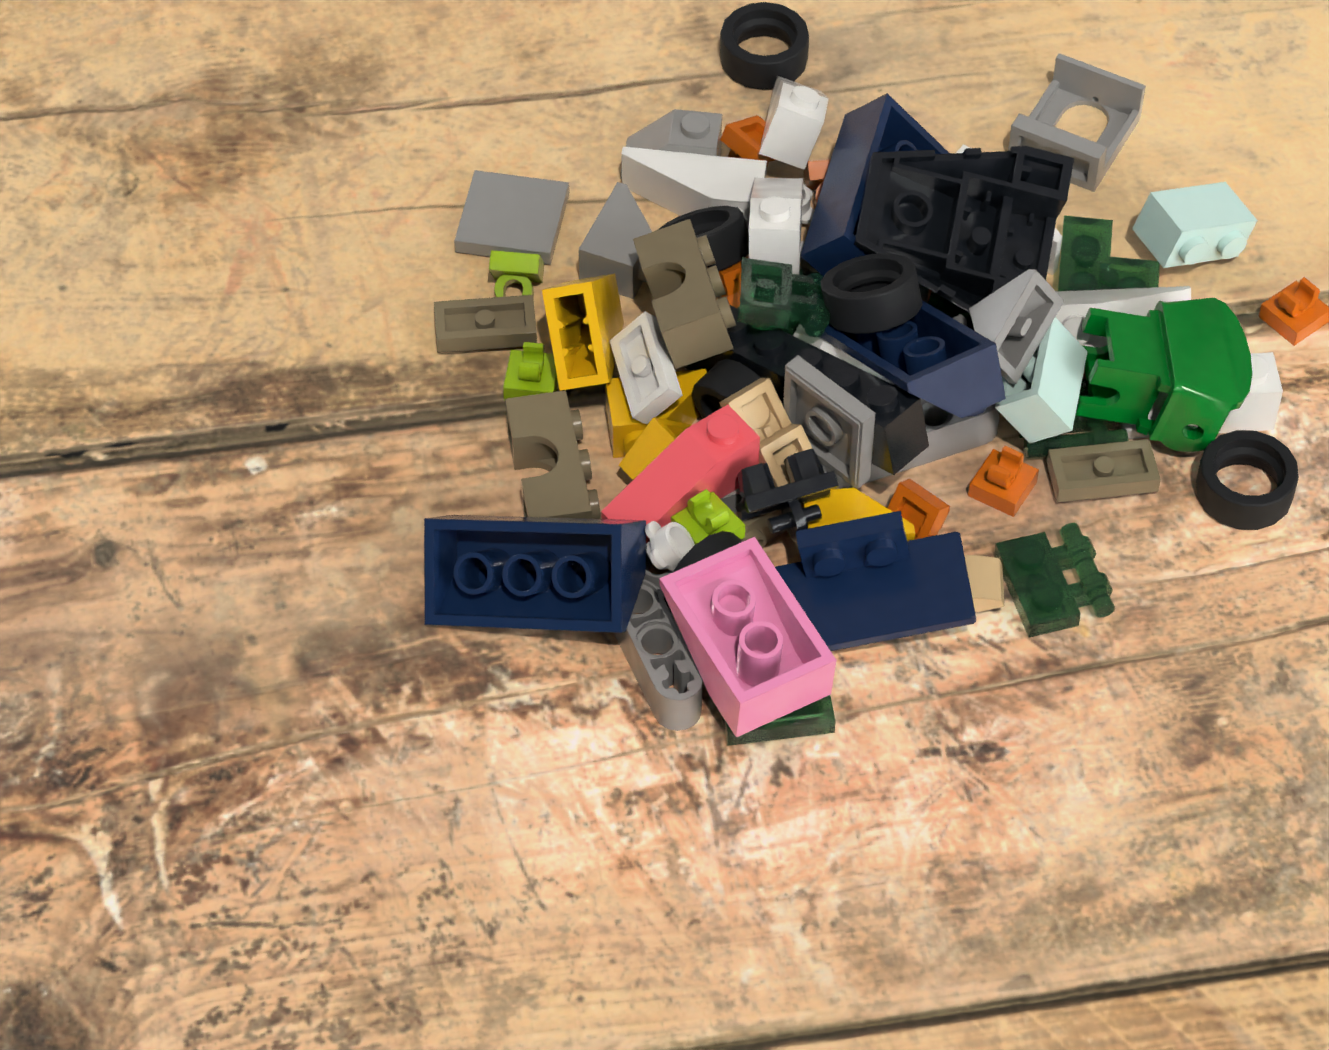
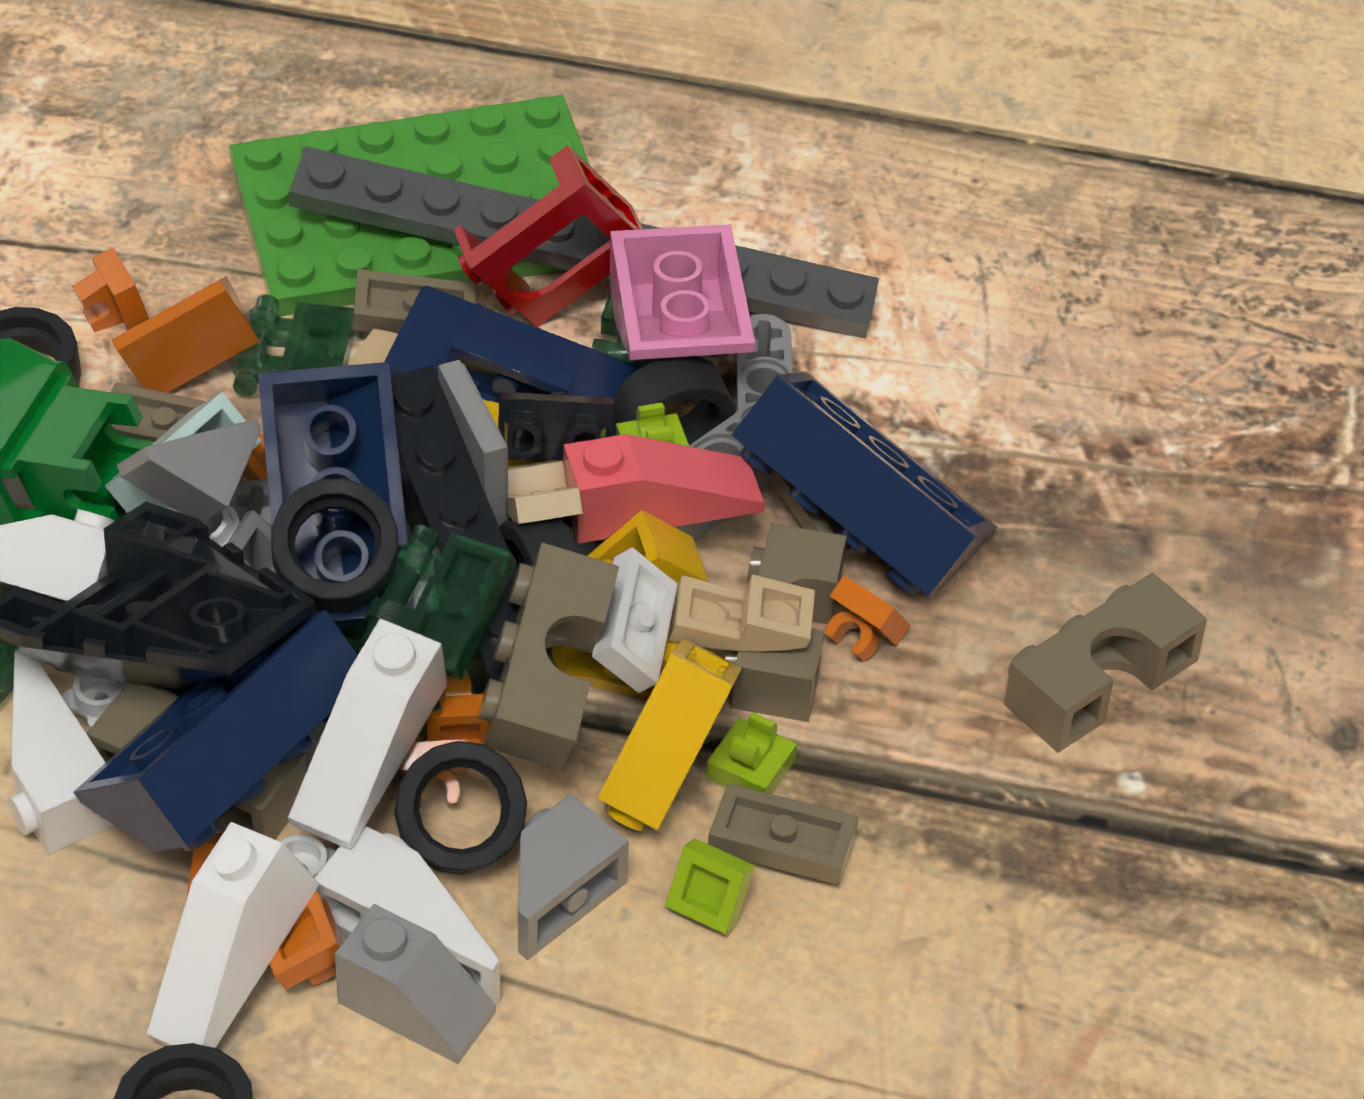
camera: 160 degrees left, 5 degrees down
light grey tile [454,170,569,265] -> none
white plate [645,521,695,571] -> none
none -> orange tile [72,247,149,332]
none -> orange slope [111,276,260,393]
none -> bright green plate [229,95,590,318]
none -> dark grey plate [289,146,879,339]
none -> dark tan plate [352,269,477,334]
none -> red panel [454,145,643,327]
none -> tan slope [669,574,815,652]
none -> orange tile [825,575,911,662]
none -> dark tan arch [1004,572,1207,753]

